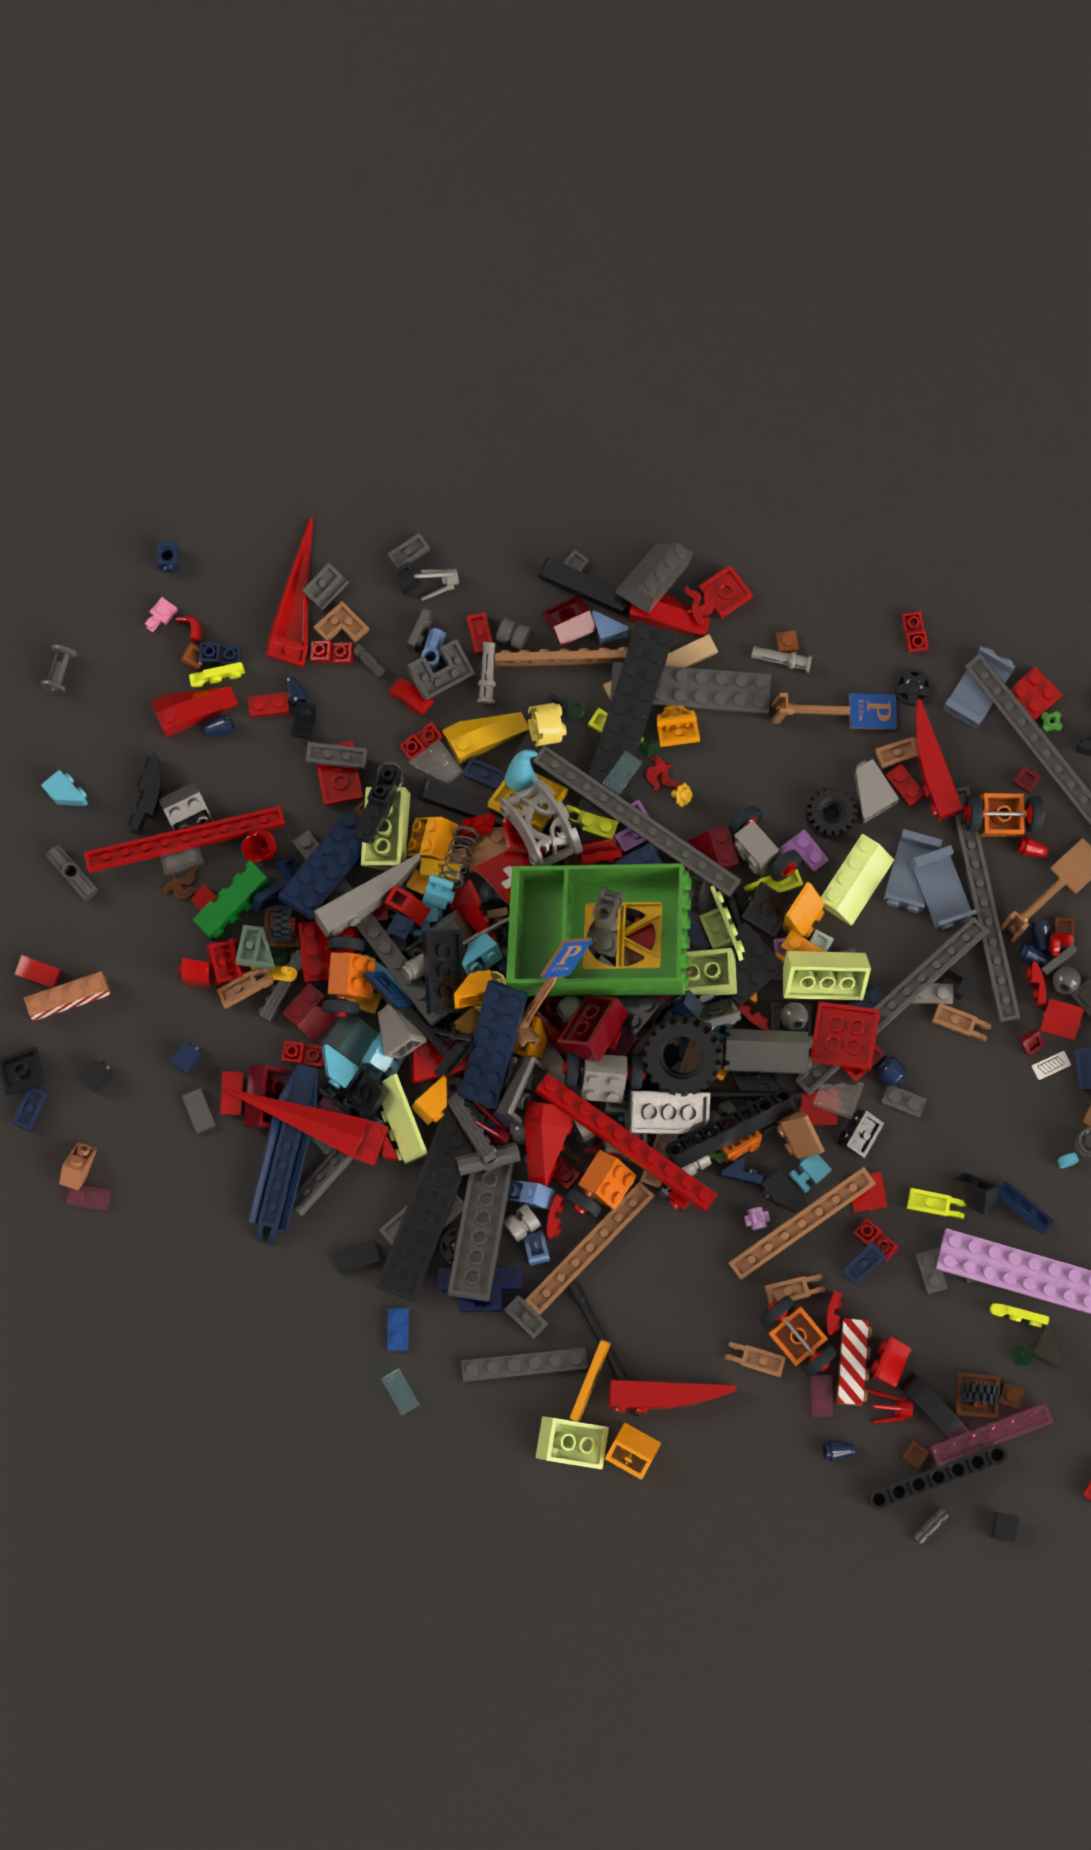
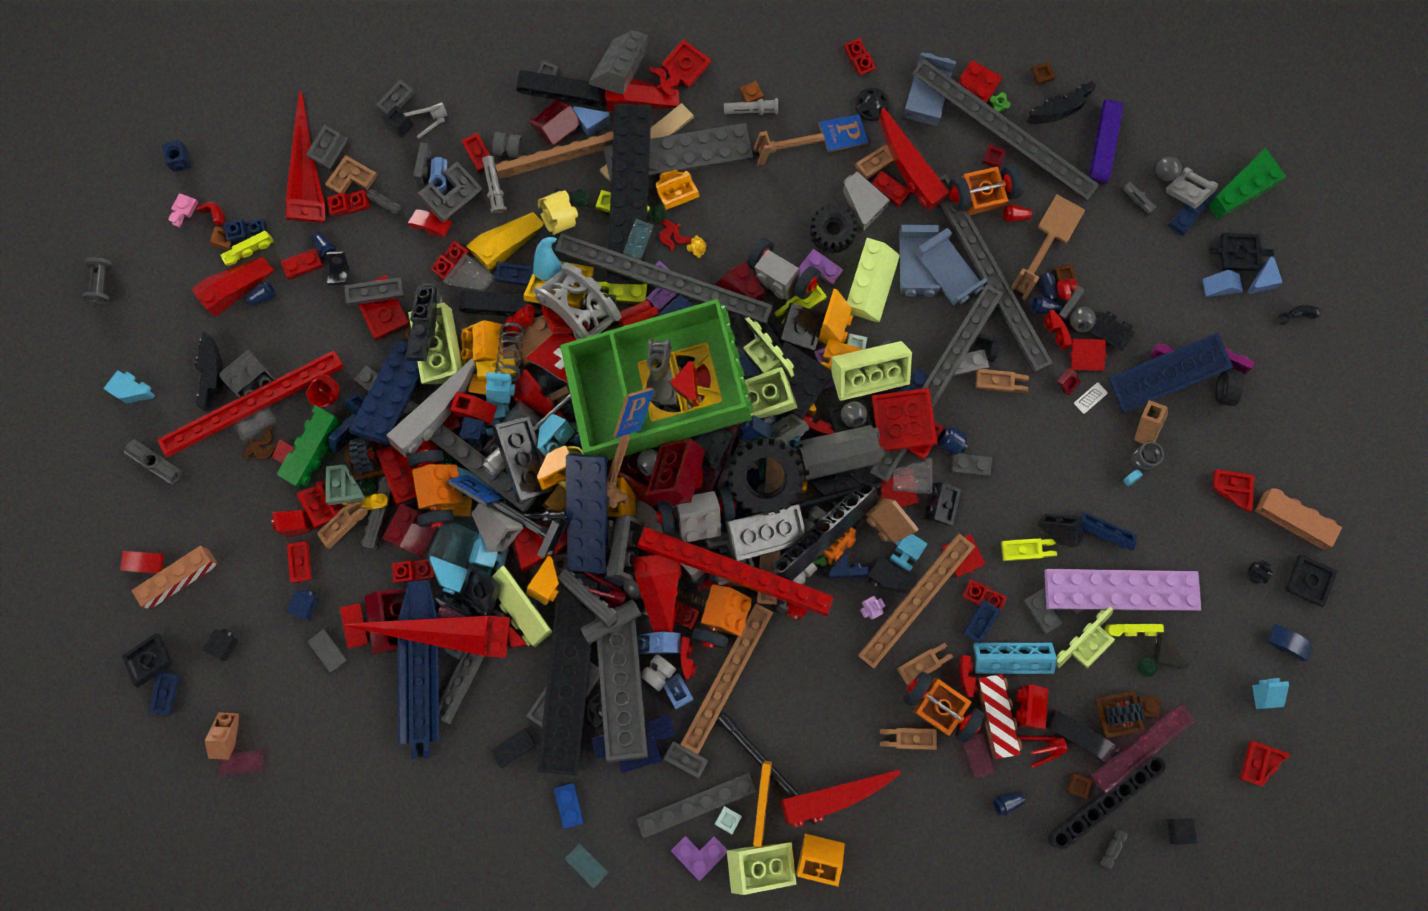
camera: 20 degrees left, 0 degrees up
none -> red plate [287,541,312,584]
none -> red slope [670,361,699,406]
none -> medium lavender plate [671,836,727,881]
none -> light aqua tile [715,806,742,834]
none -> medium azure fence [973,643,1057,674]
none -> yellowish green bracket [1056,607,1115,669]

